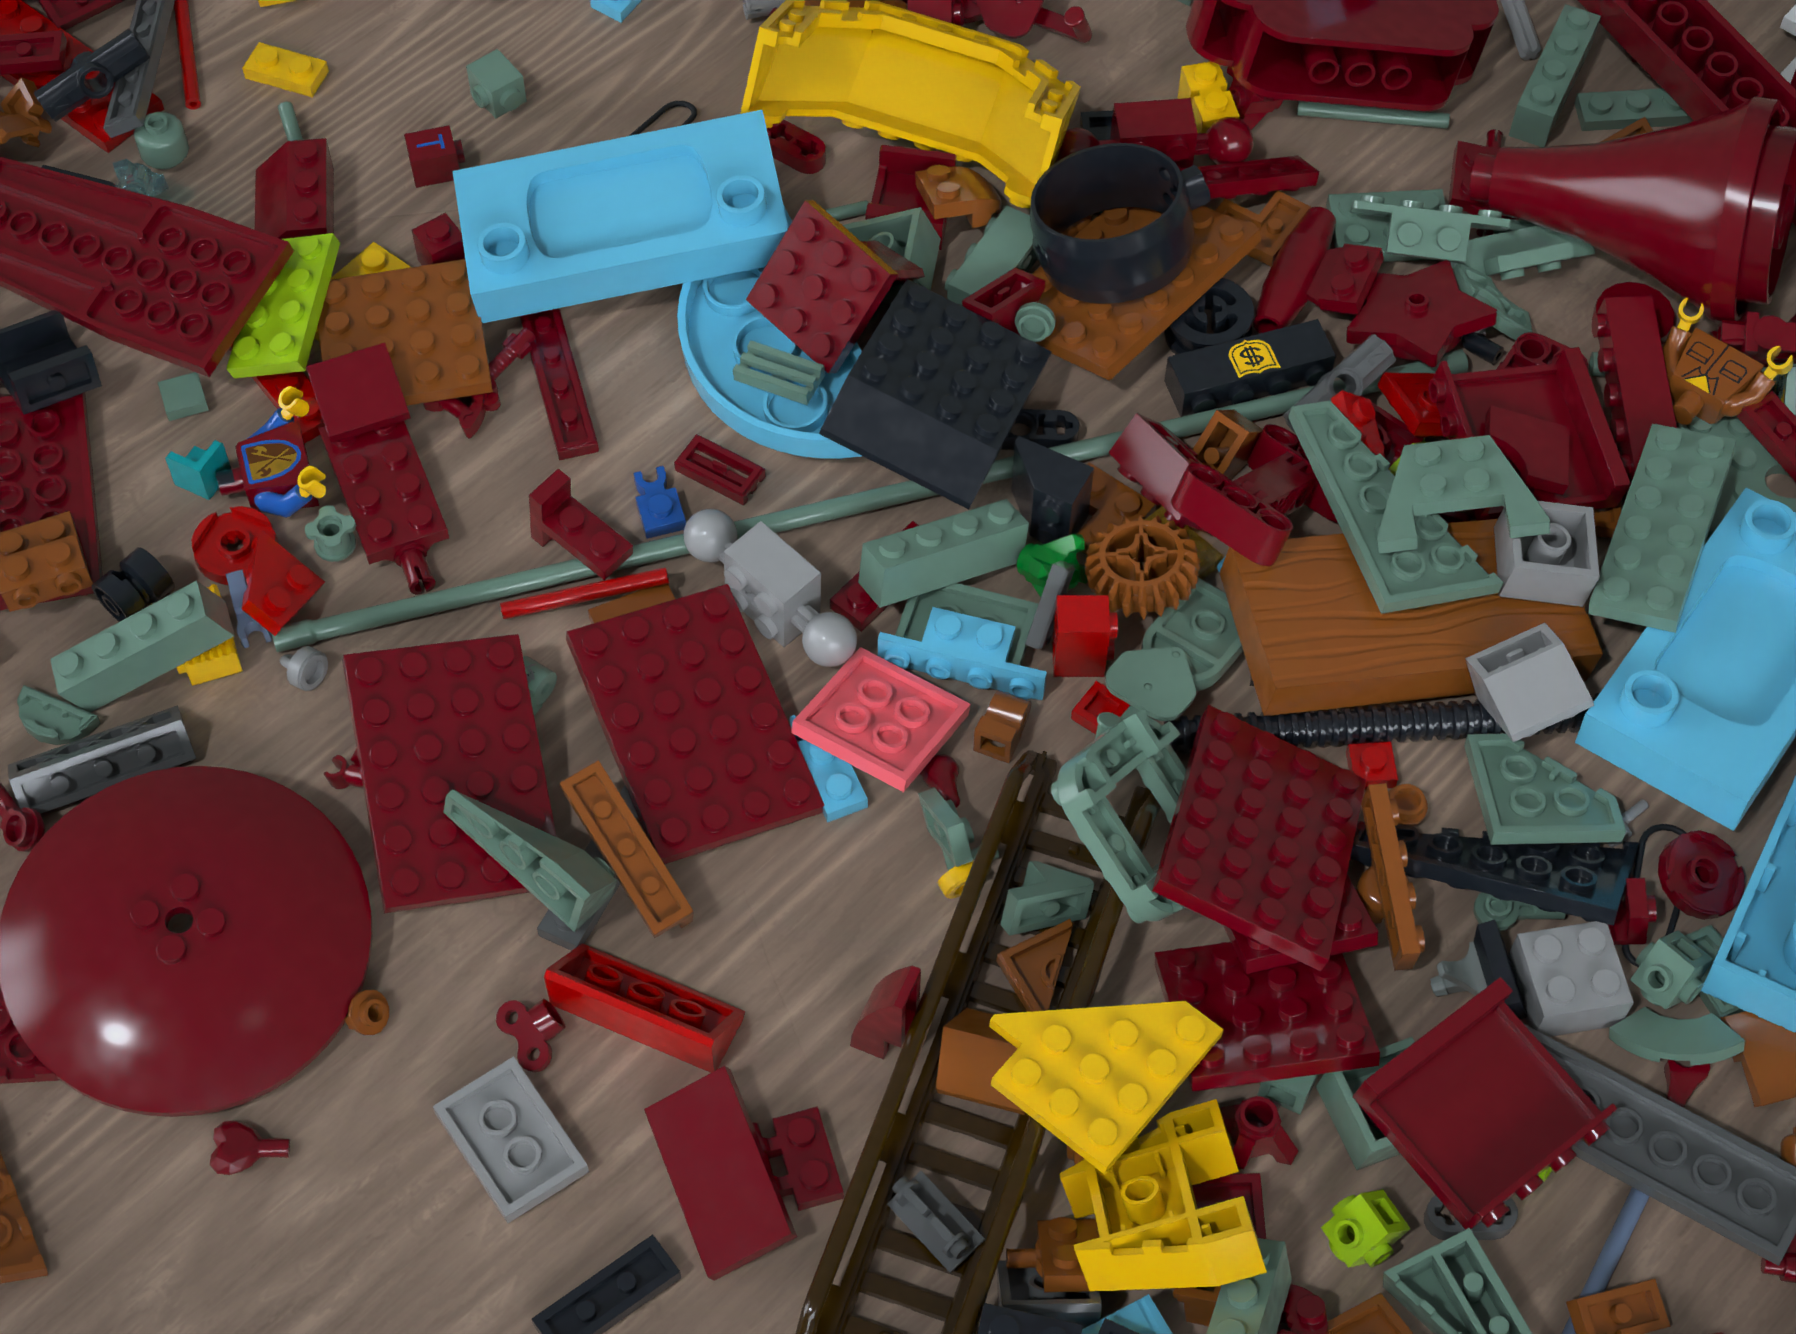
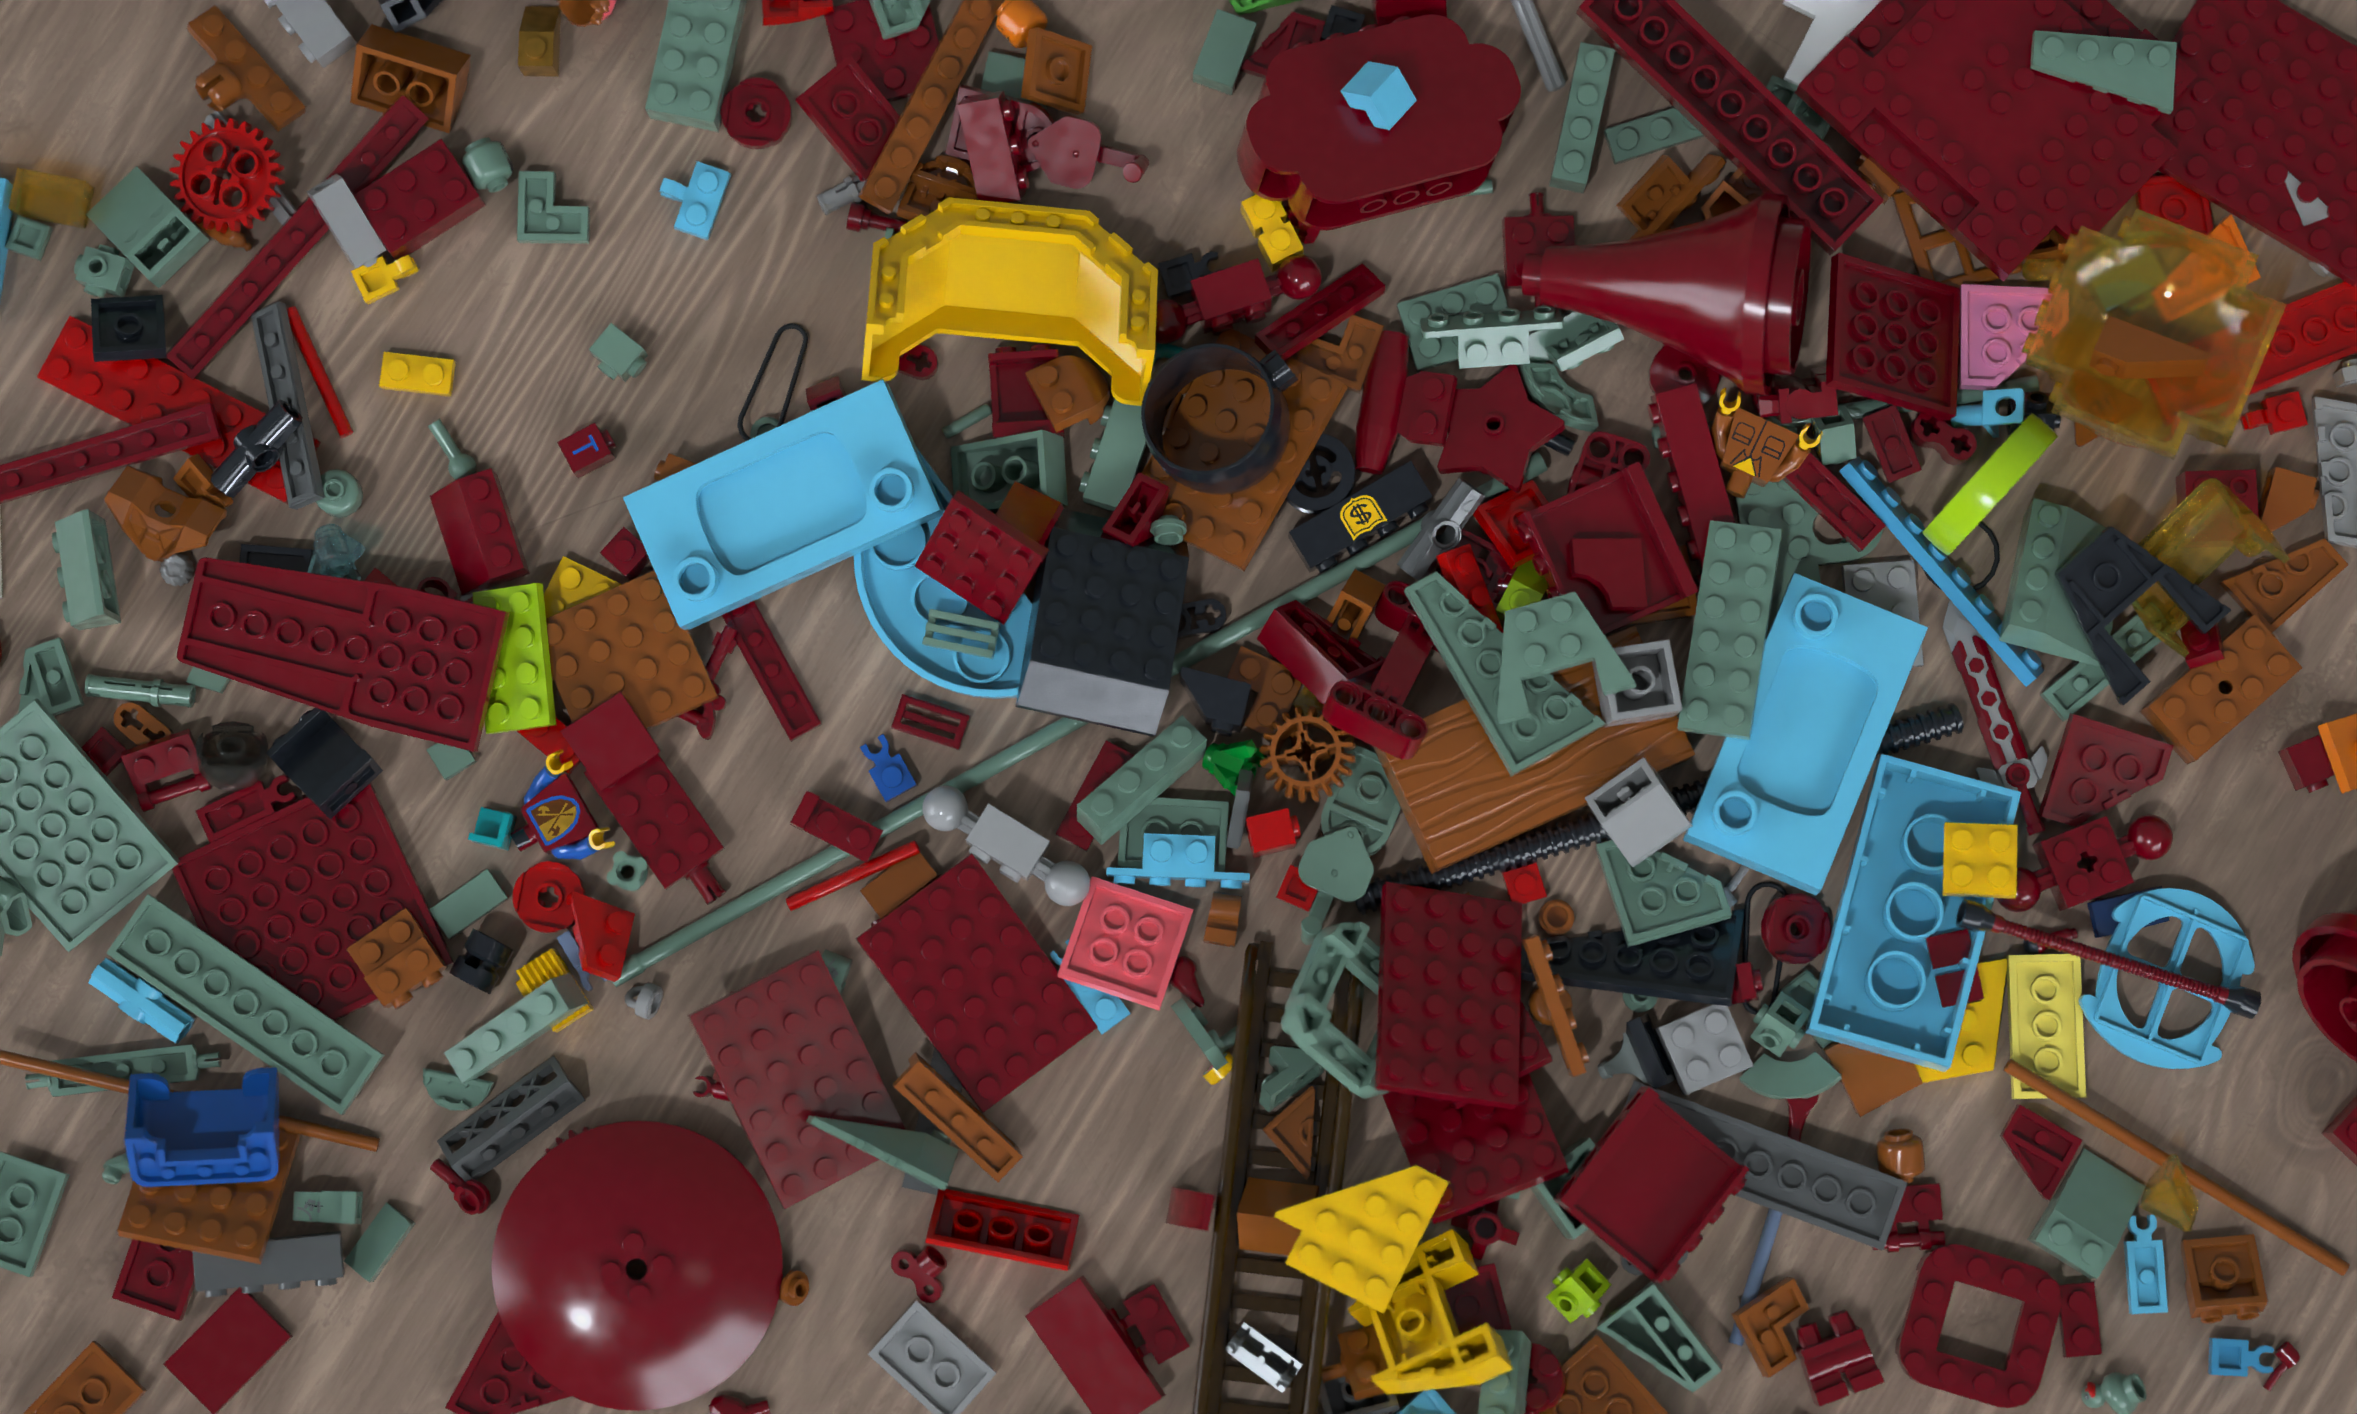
camera: 10 degrees left, 25 degrees up
none -> sand green tile [429,869,509,940]

